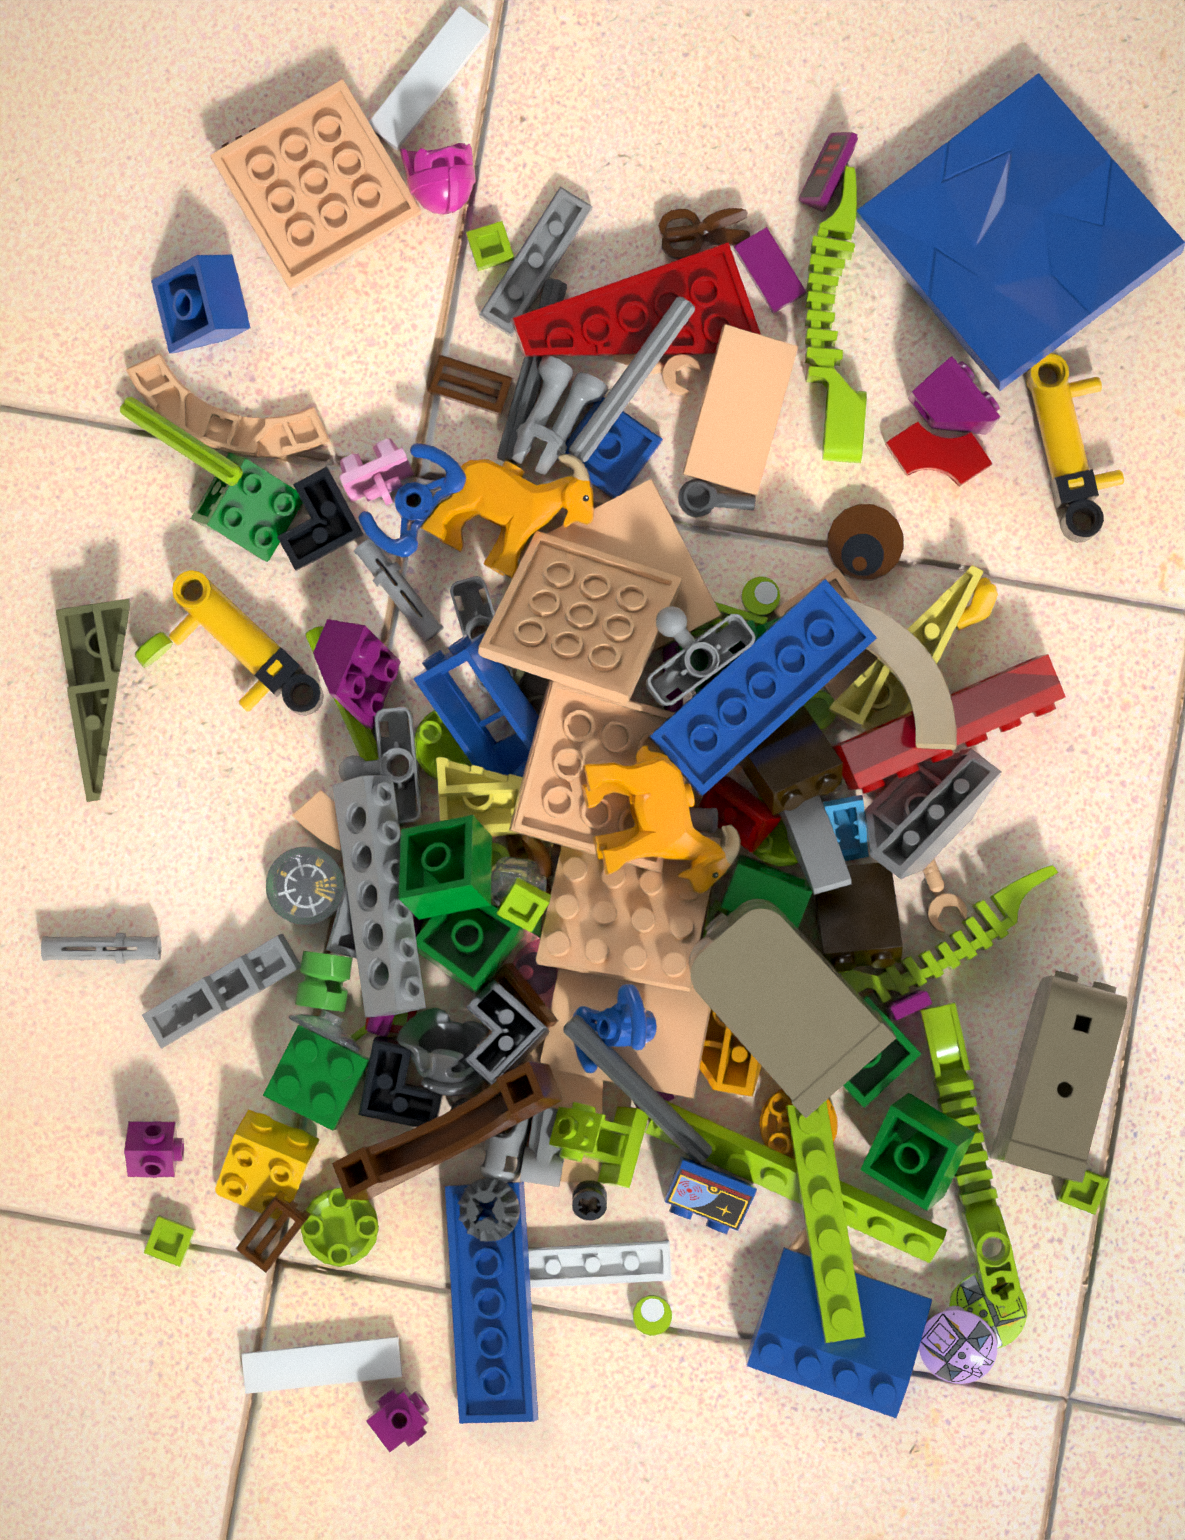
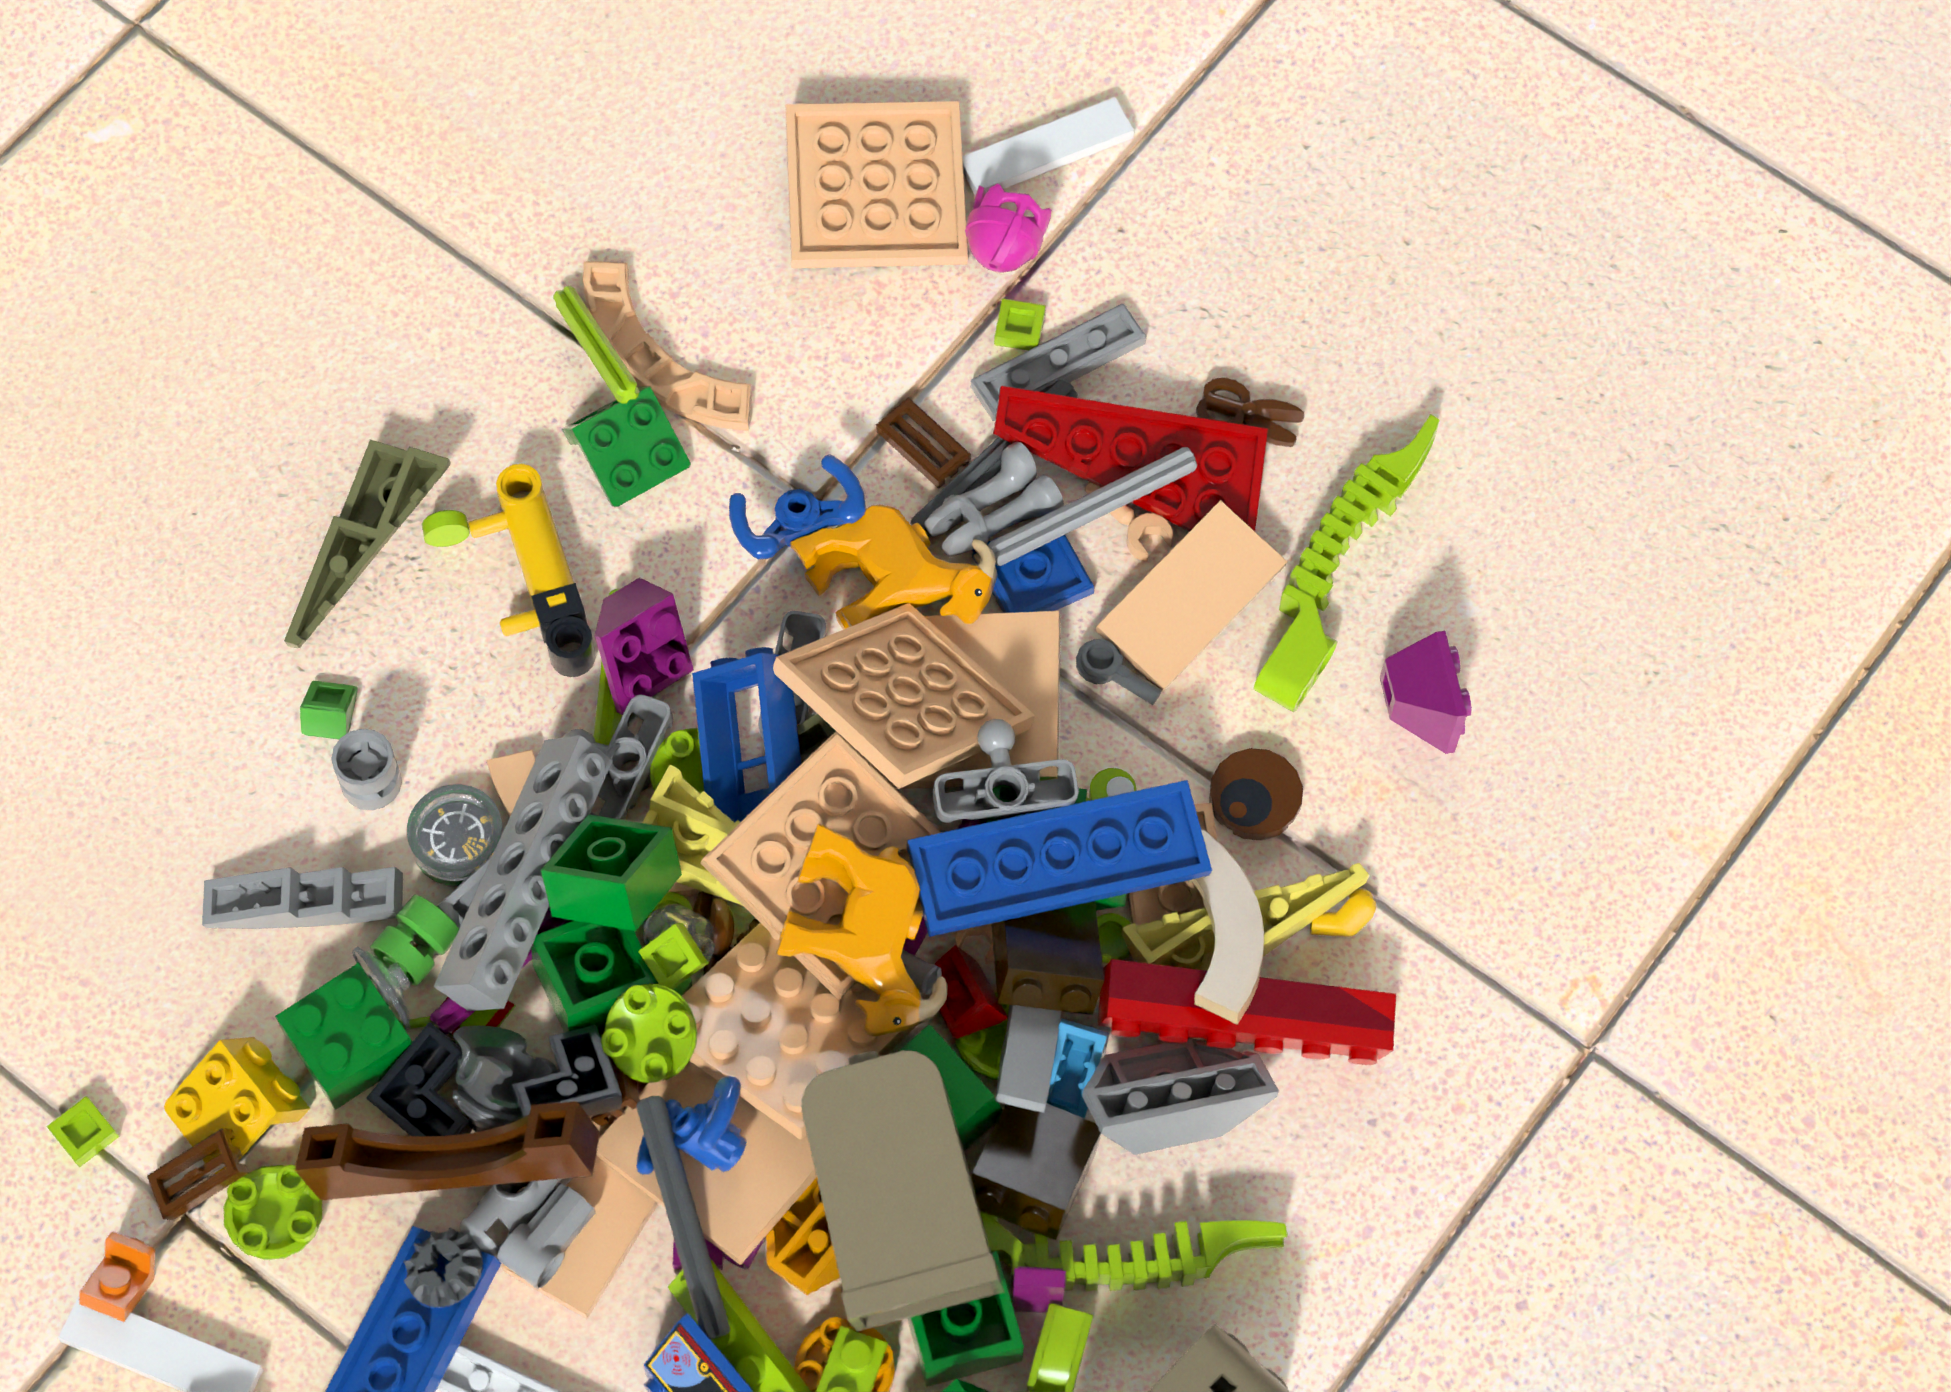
camera: 25 degrees right, 20 degrees down
light grey pin [41,933,162,964] -> none
magenta brick [124,1121,184,1178] -> none
blue slope [151,254,251,354] -> none
black brick [277,466,364,571] -> none
bright pink hips [339,438,414,506] -> none
light grey pin [354,538,444,642] -> none
lime tile [549,1102,649,1188] -> none
black bush [572,1180,607,1221] -> none
magenta tile [733,227,806,314] -> none
slope [799,132,858,212] -> none
blue tile [856,73,1185,391] -> none
red tile [885,421,993,487] -> none
light nougat piece [923,858,967,933] -> none
yellow piece [1026,353,1124,543] -> none
none -> orange bracket [79,1232,155,1322]
none -> bright green slope [300,680,358,740]
none -> light grey wheel [331,729,402,811]
none -> lime dish [601,984,697,1083]

